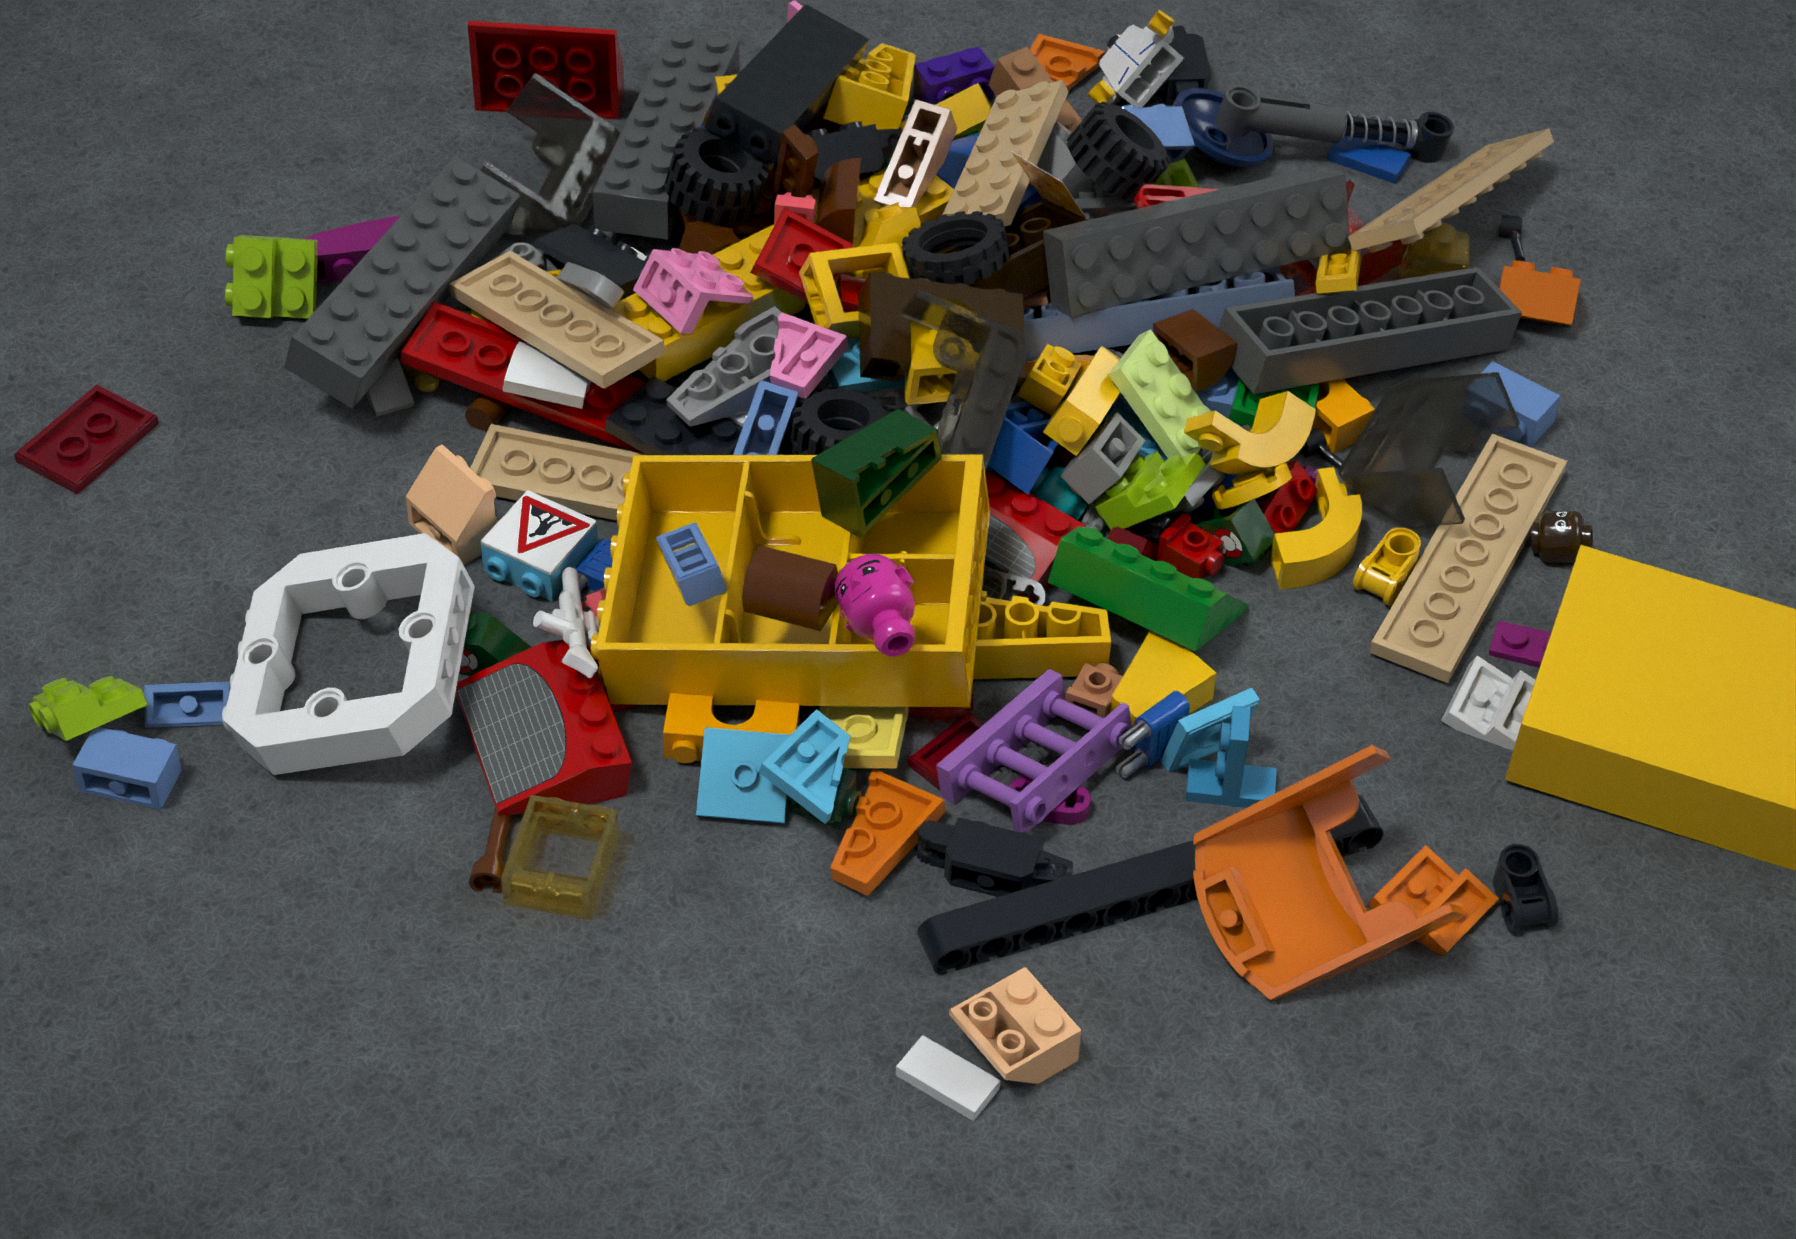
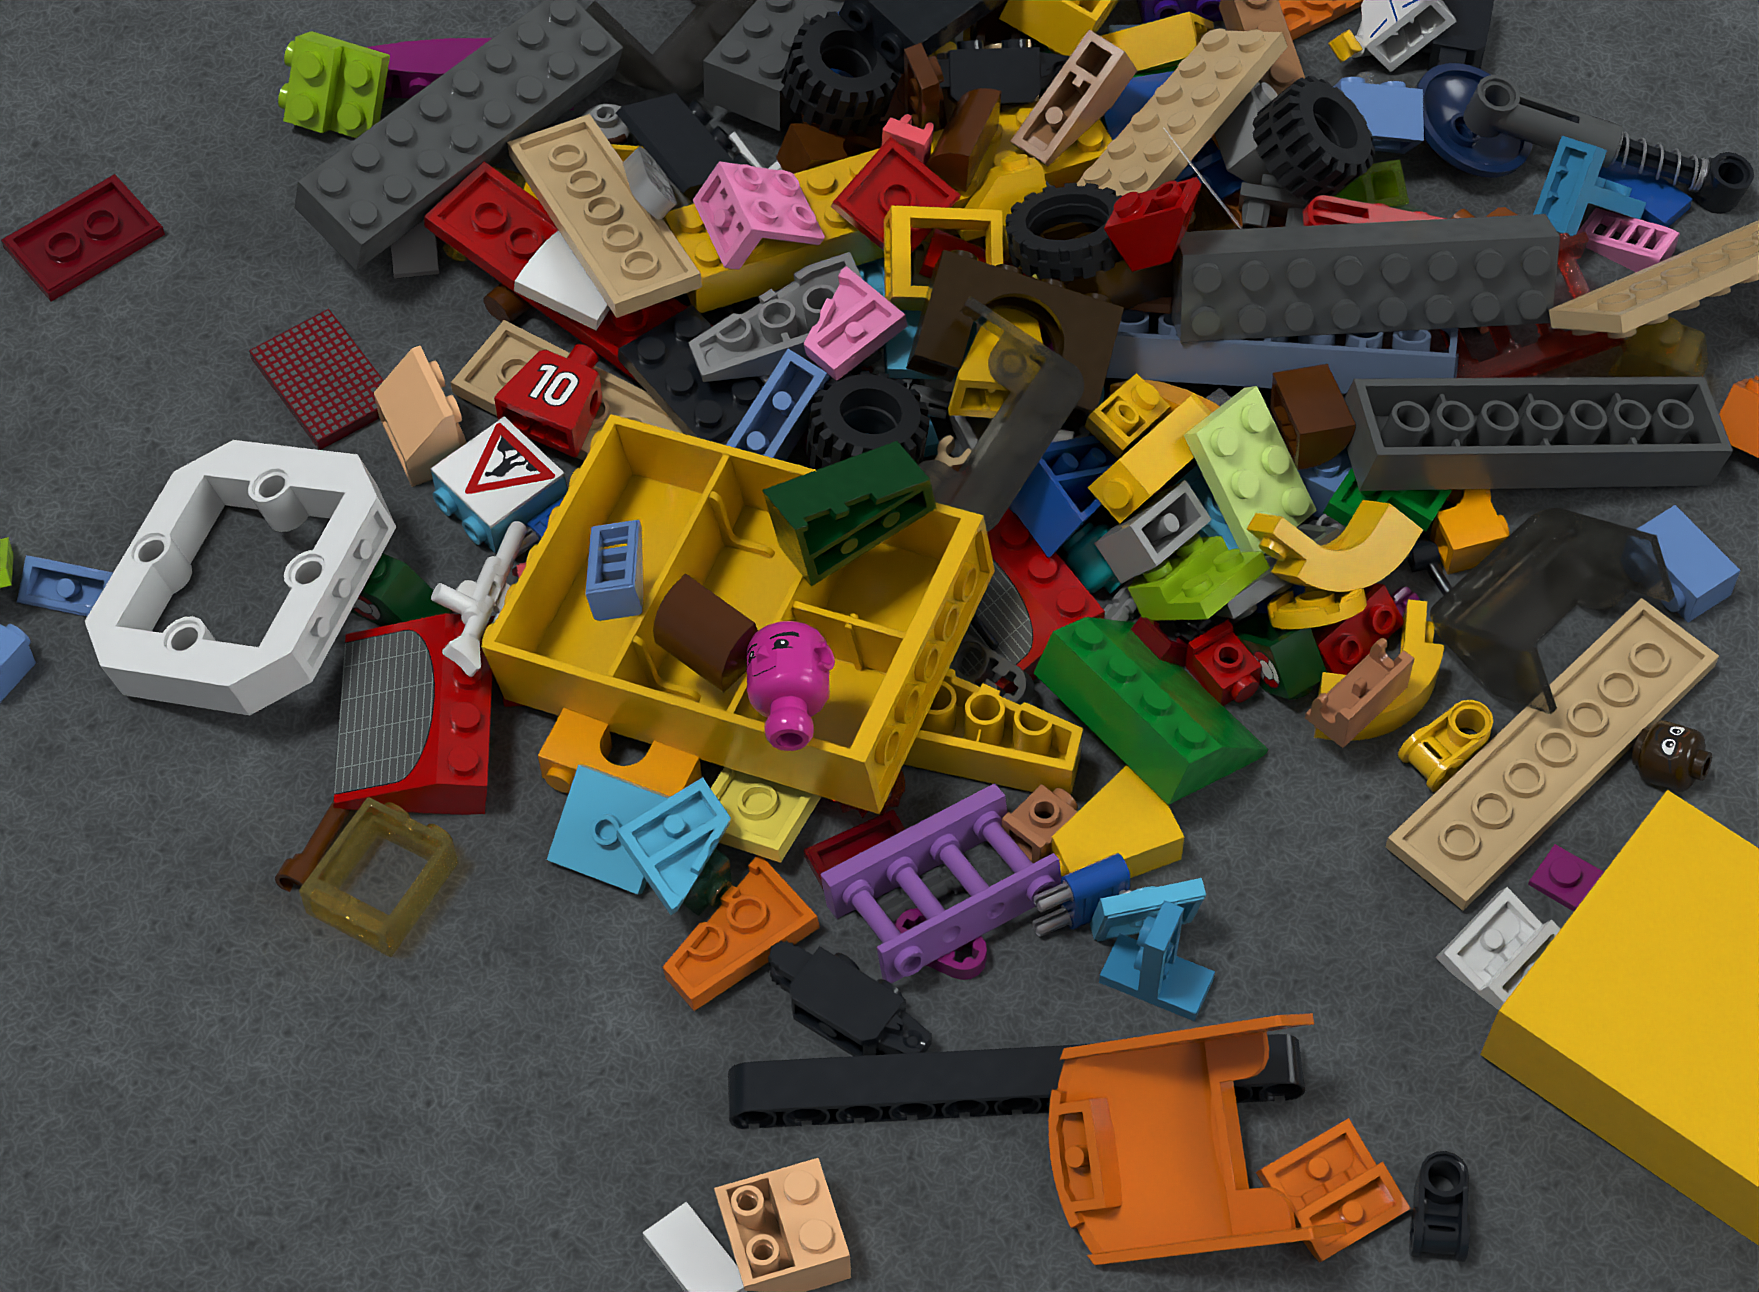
camera: 20 degrees right, 10 degrees up
yellow tile [1316,247,1362,294] -> none
none -> dark red tile [249,309,384,450]
none -> red torso [494,344,602,458]
none -> red slope [1104,177,1201,272]
none -> nougat hinge [1305,638,1415,748]
none -> dark azure bracket [1533,136,1646,237]
none -> bright pink slope [1574,208,1680,272]

